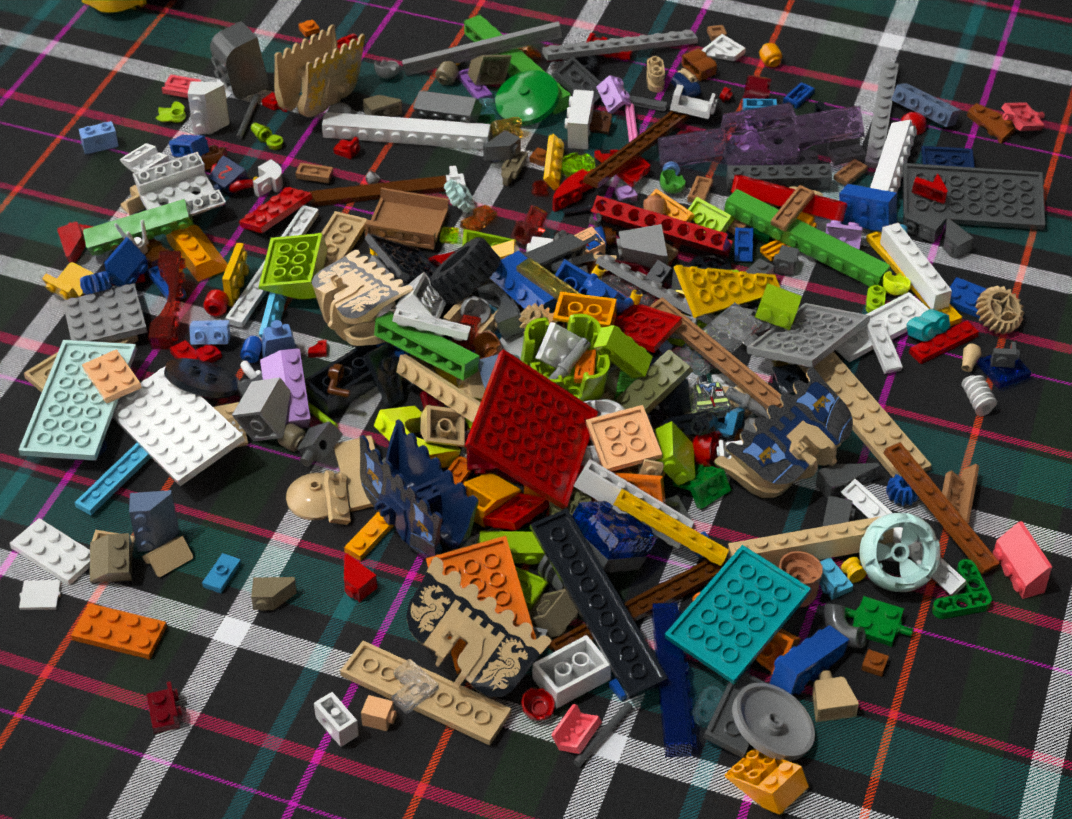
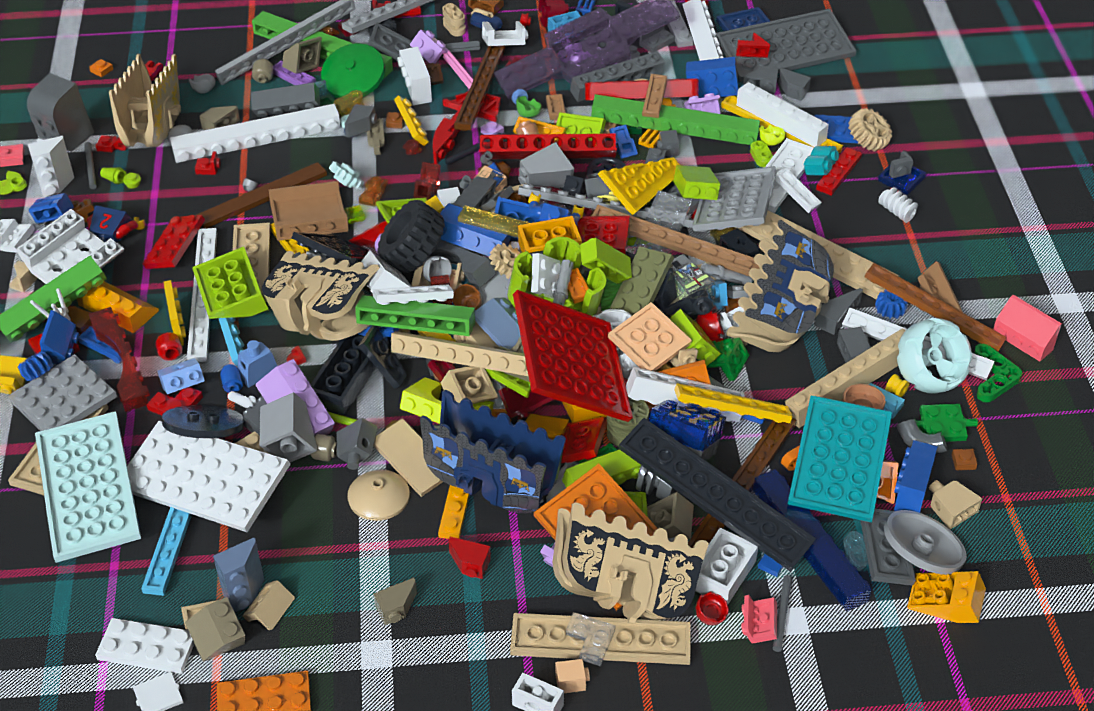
camera: 25 degrees left, 0 degrees up
light nougat plate [82,349,142,404] -> none
dark azure plate [202,553,241,593] -> none
white brick [253,160,283,197] -> none
medium nougat plate [295,163,333,183] -> none
tan plate [324,470,351,525] -> none
reddish brown plate [327,364,351,398] -> none
white plate [446,166,466,186] -> none
clear neon green plate [562,152,595,177] -> none
medium nougat plate [834,159,868,186] -> none
tan cone [961,344,982,372] -> none

